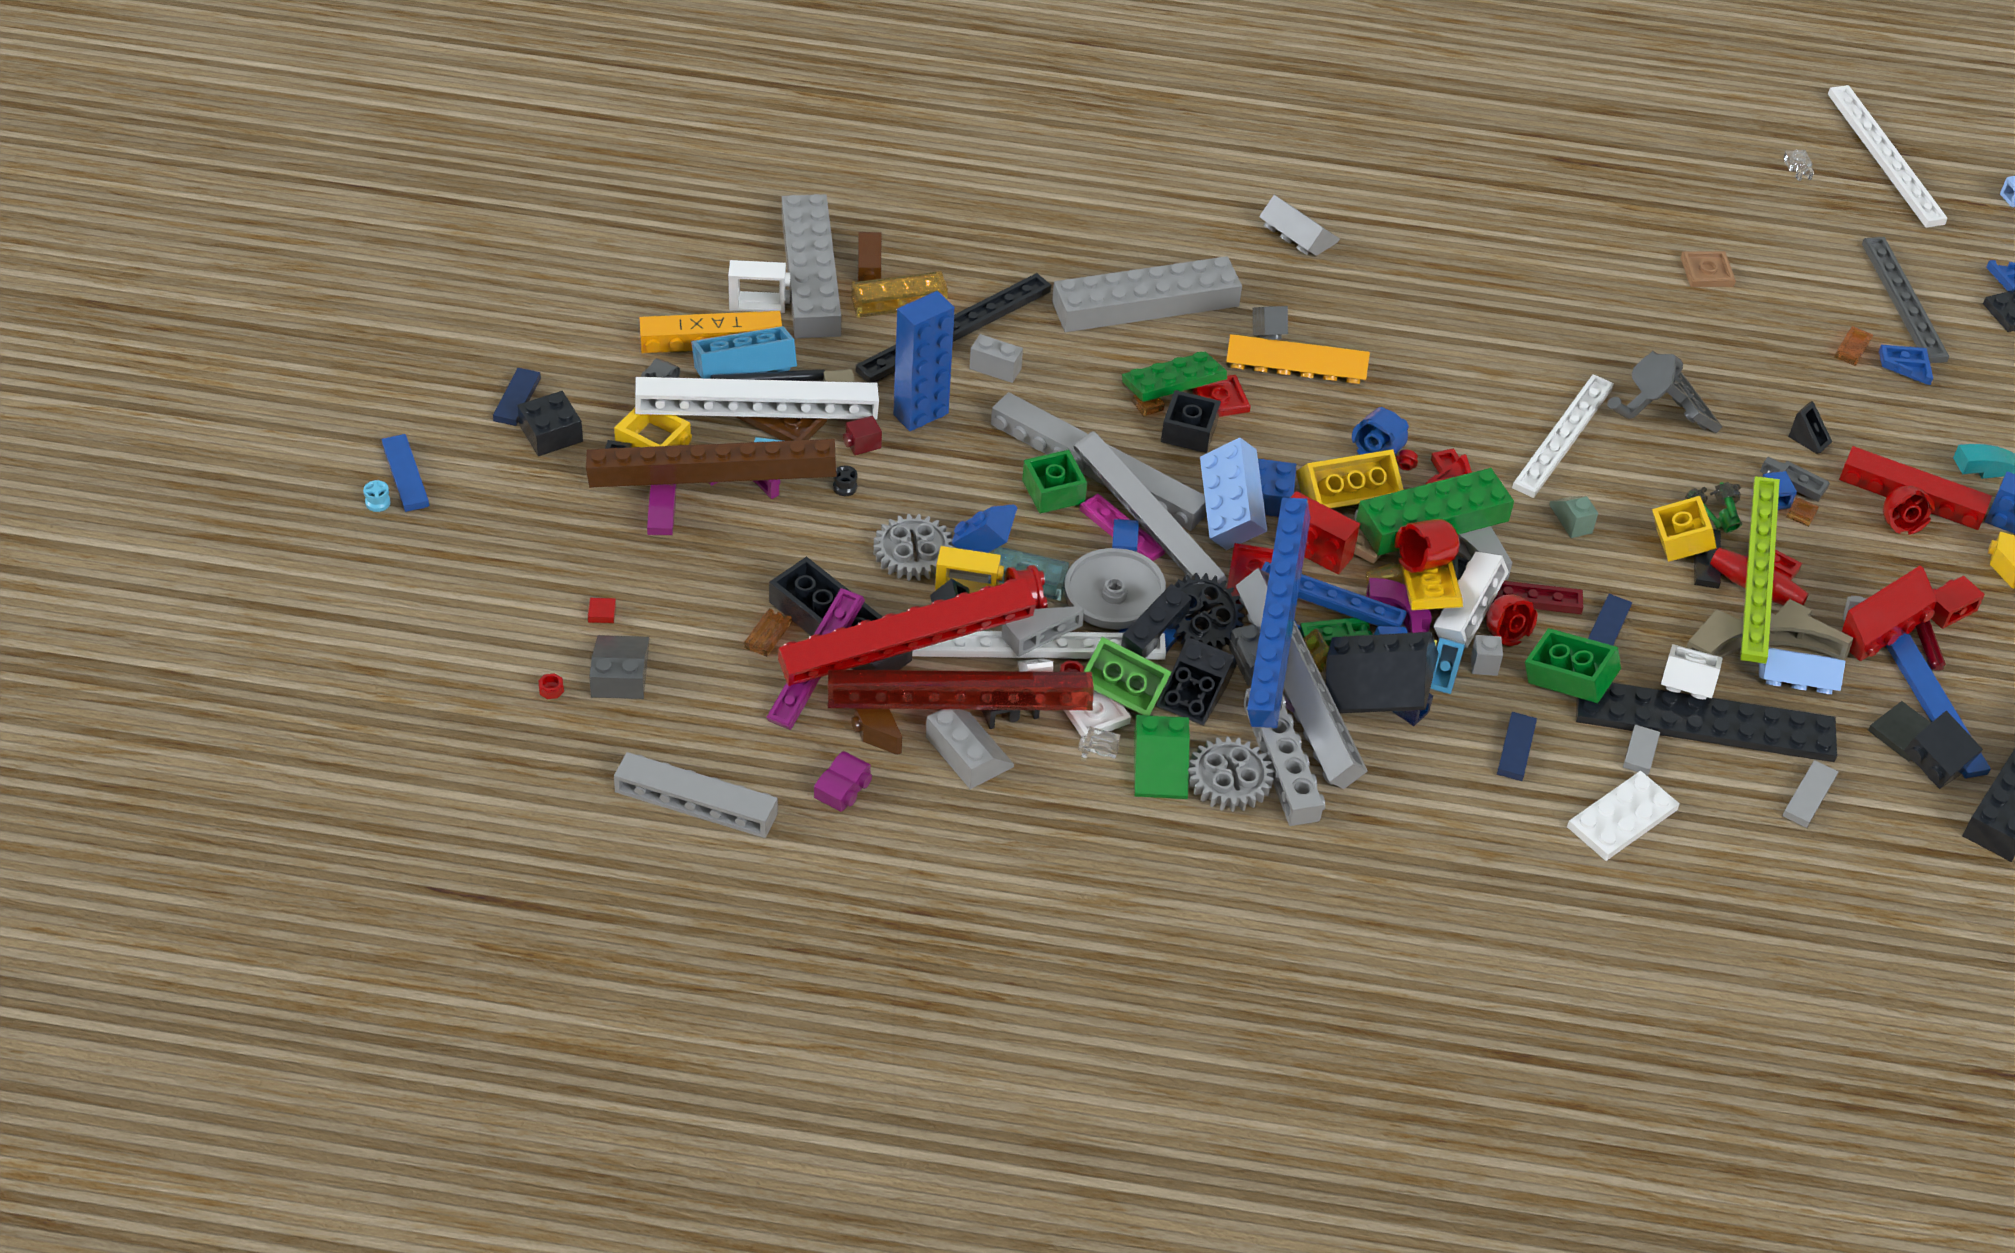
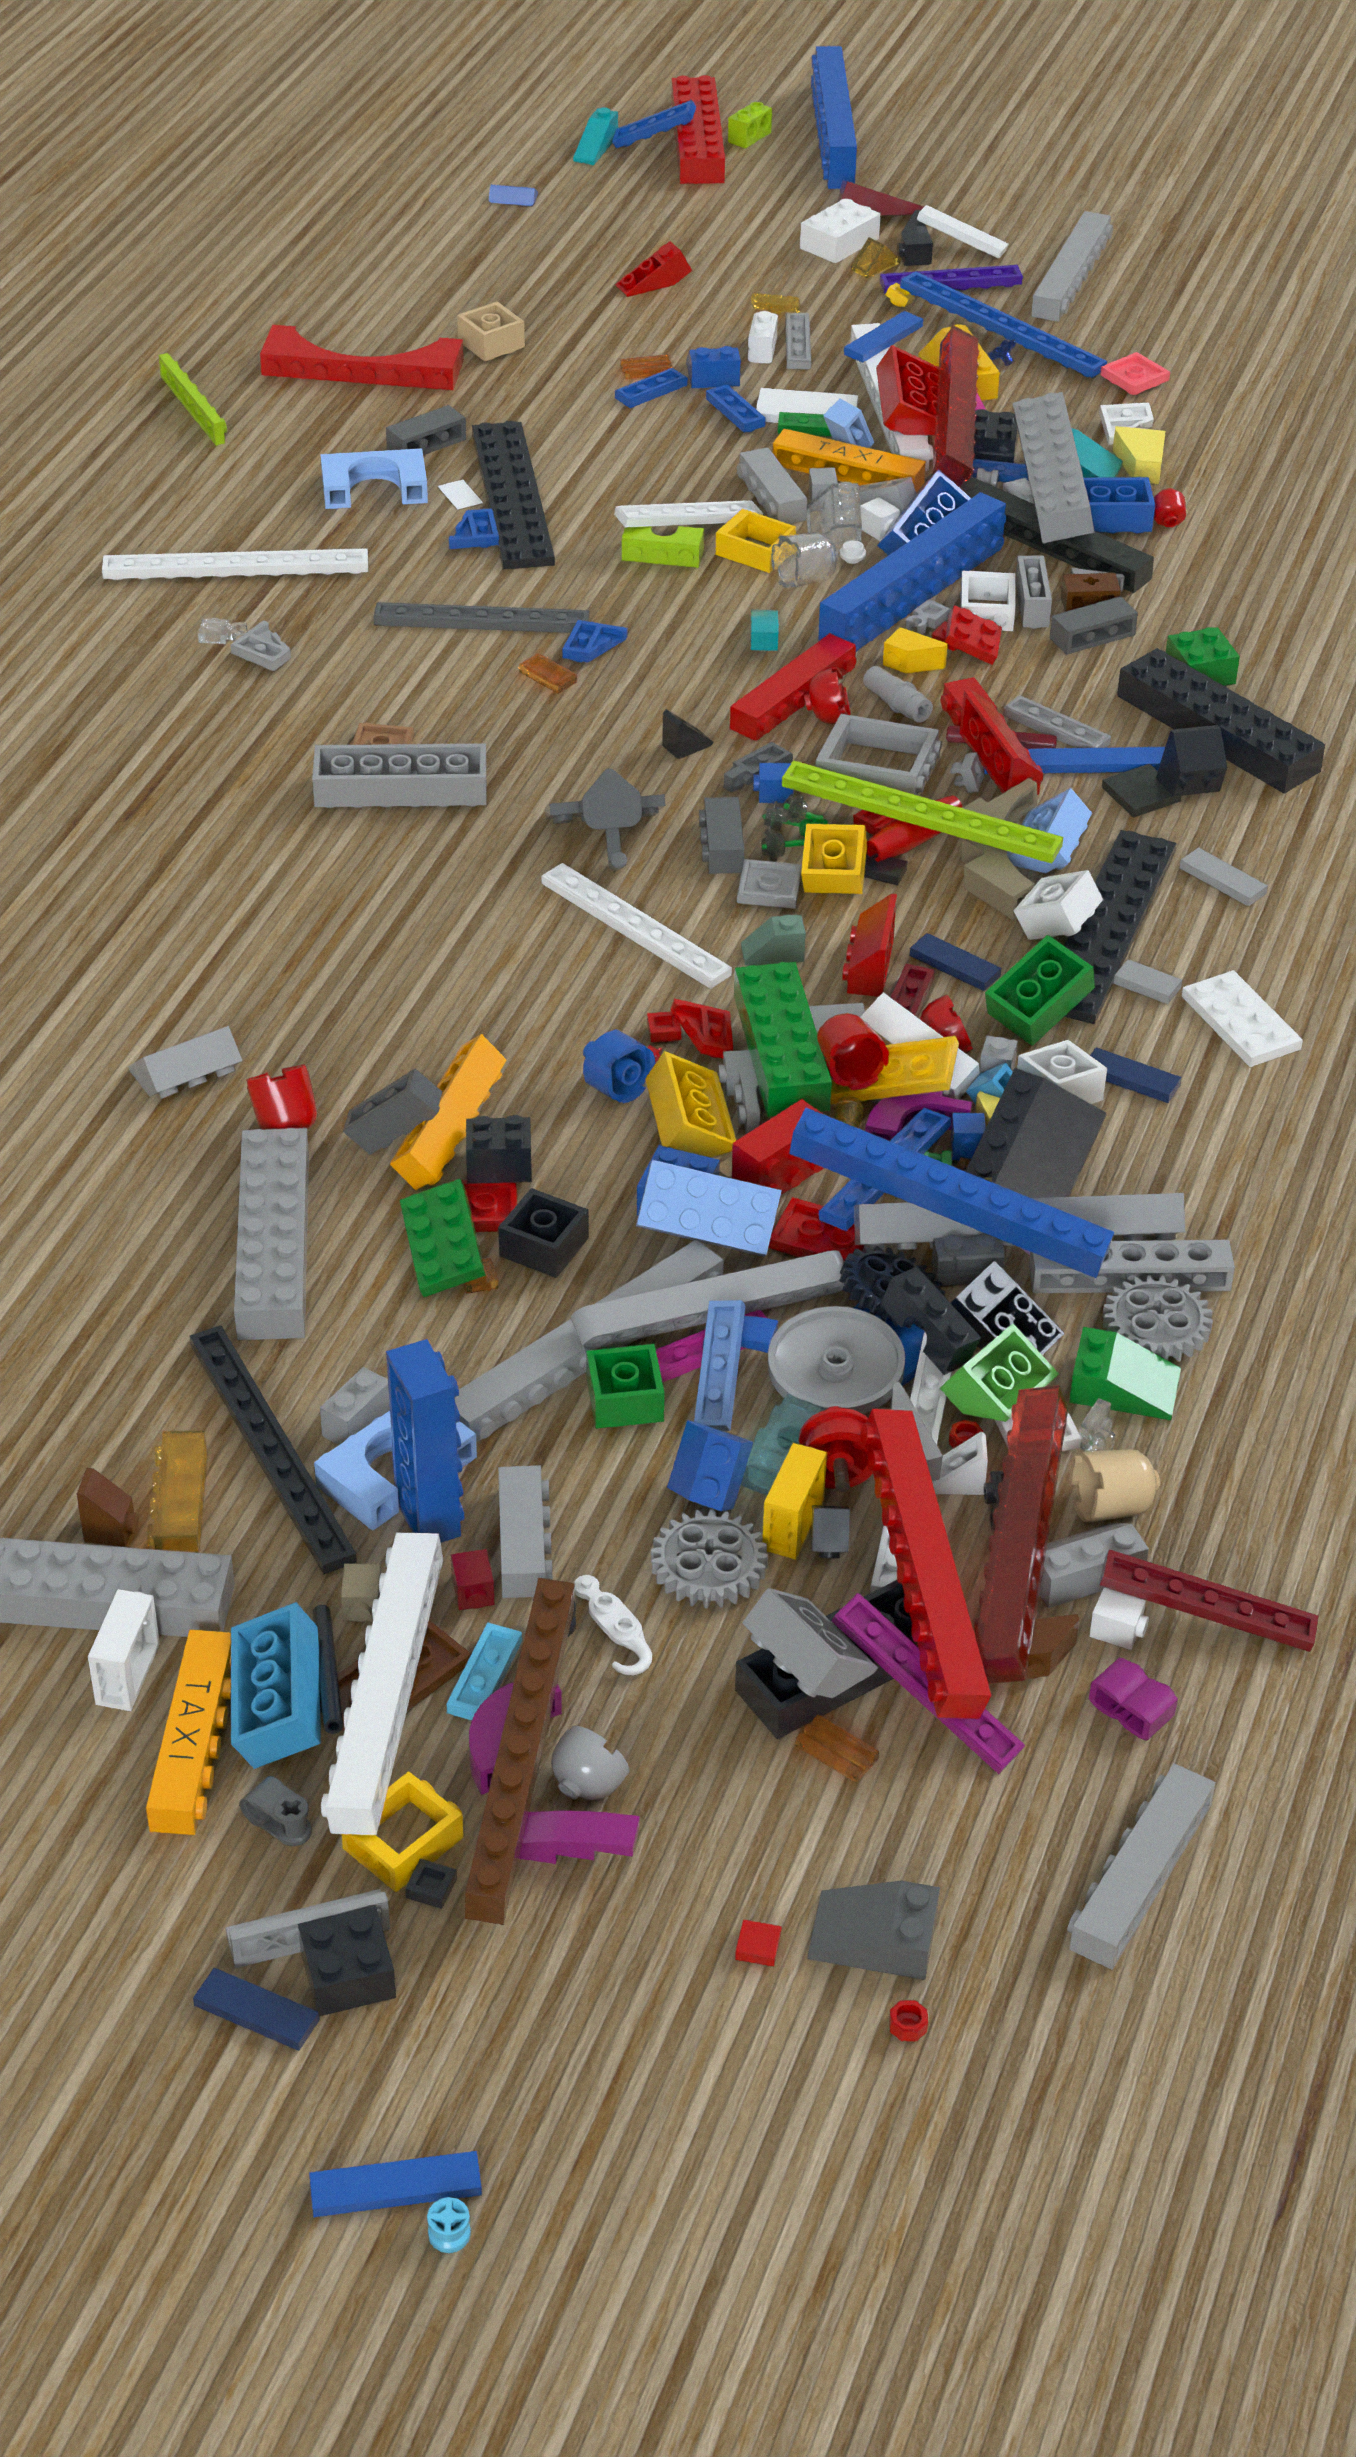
camera: 75 degrees left, 5 degrees down
none -> light grey fence [225,1889,390,1969]
none -> light grey wing [231,620,291,671]
none -> red cylinder [246,1064,318,1130]
none -> light grey brick [312,744,487,808]
none -> light blue arch [314,1411,477,1531]
none -> black brick [466,1115,532,1184]
none -> light grey brick [498,1466,553,1598]
none -> light grey cylinder [551,1726,630,1800]
none -> white piece [574,1575,652,1676]
none -> medium blue plate [694,1300,746,1431]
none -> dark grey brick [699,797,744,874]
none -> light grey plate [737,859,802,909]
none -> light grey slope [742,1588,878,1698]
none -> light grey window [815,714,942,795]
none -> red slope [842,894,897,997]
none -> light grey piece [863,666,933,722]
none -> light grey tile [1003,695,1111,748]
none -> white brick [1017,1040,1107,1104]
none -> tan cylinder [1069,1449,1160,1522]
none -> white brick [1089,1587,1149,1650]
none -> dark red plate [1099,1549,1319,1652]

